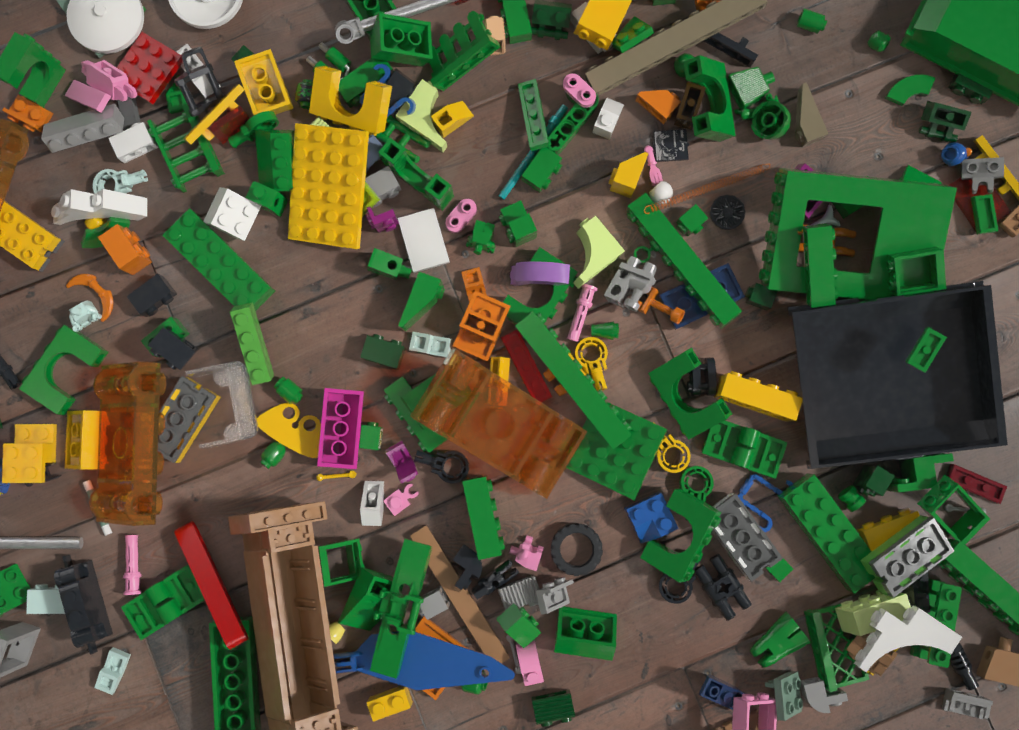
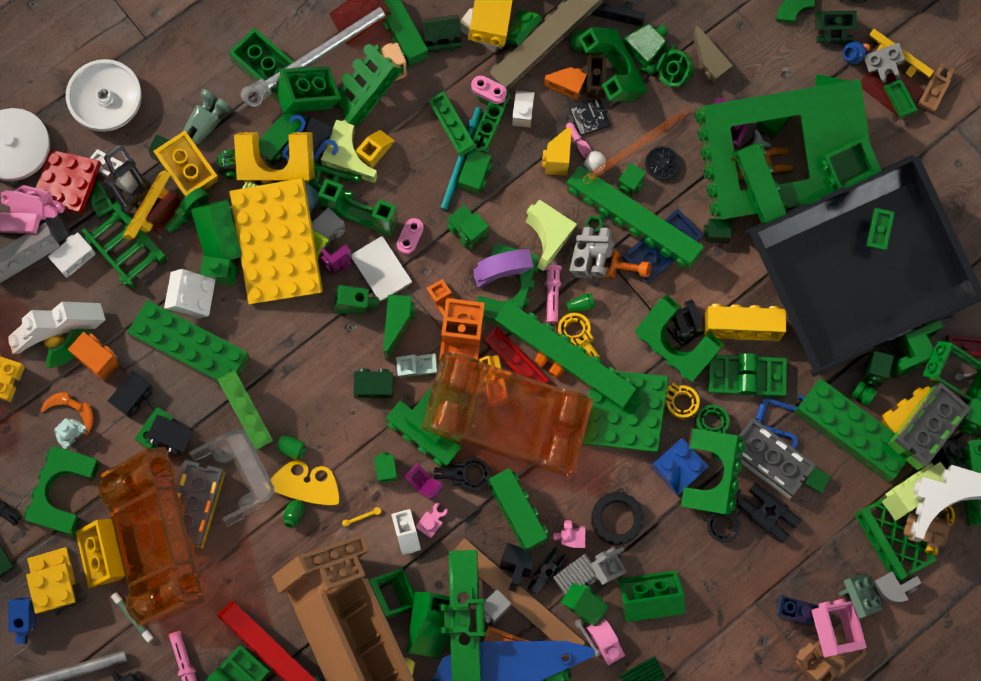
camera: 20 degrees left, 10 degrees down
light aqua pin [93,169,148,194] -> none
green piece [306,42,351,80] -> none
dark pink slope [317,388,364,469] -> none
green piece [466,220,496,255] -> none
green piece [749,611,811,668] -> none
none -> sand green piece [183,89,232,146]

